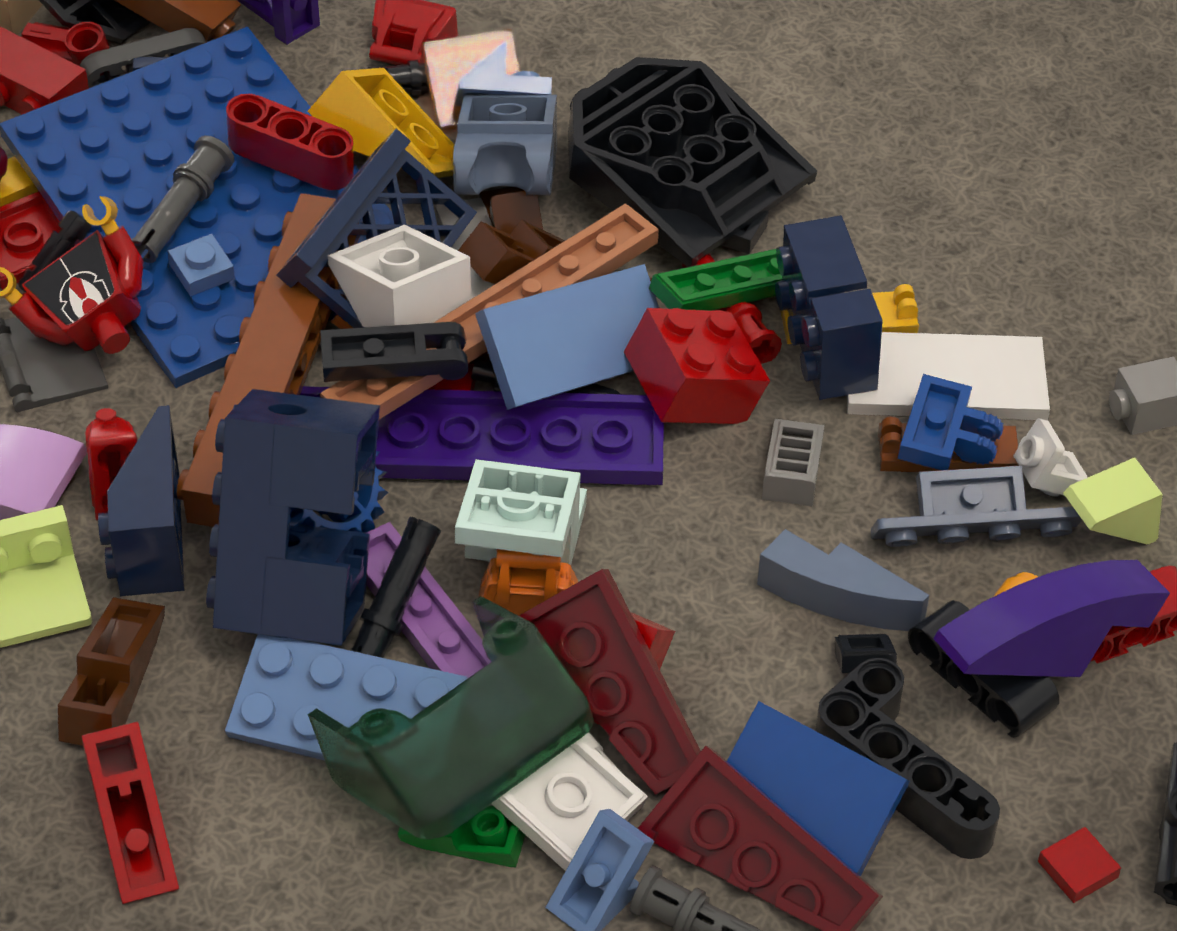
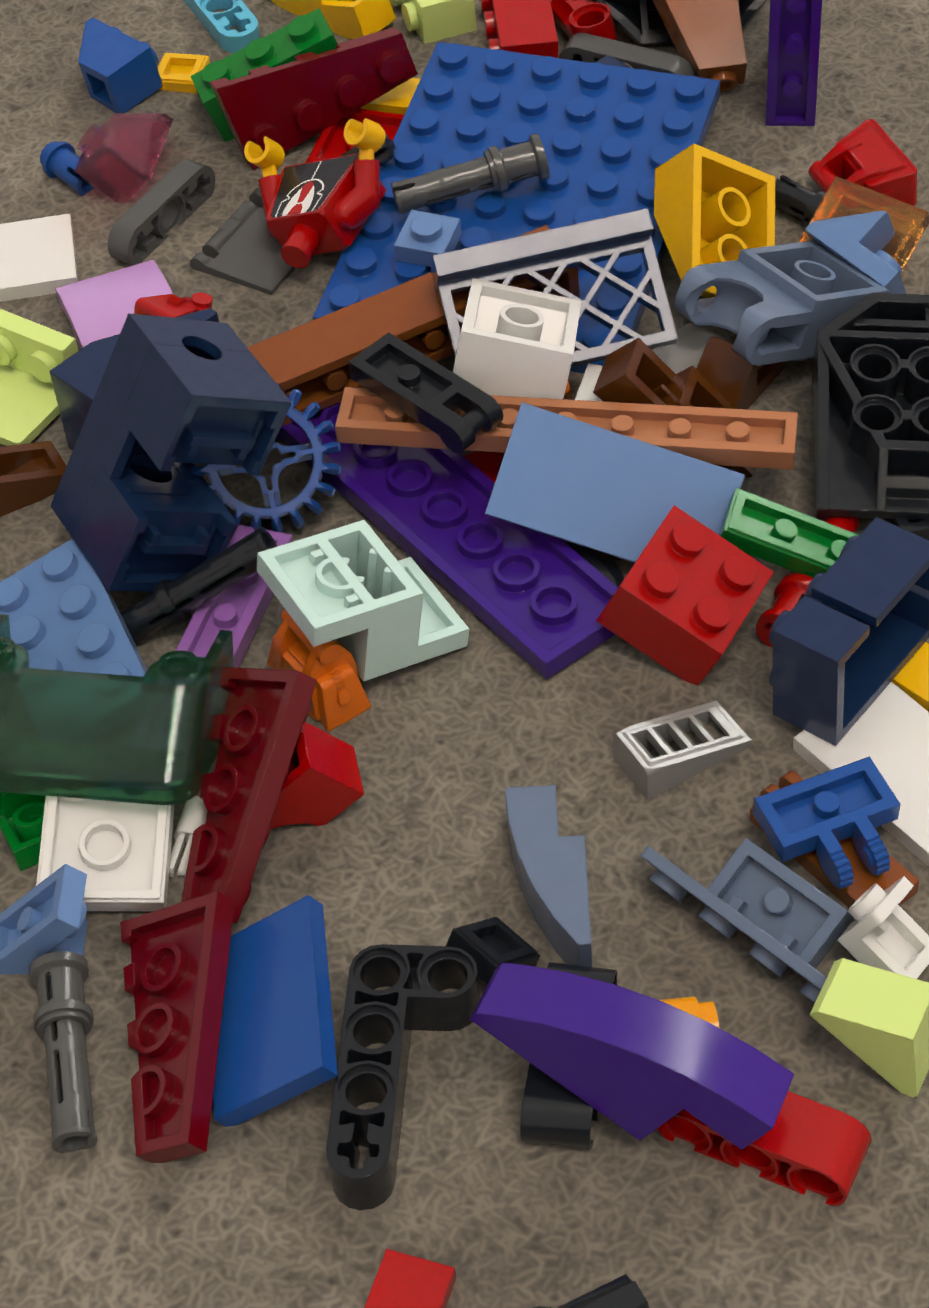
camera: 55 degrees right, 0 degrees up
red beam [226,93,354,190] -> none

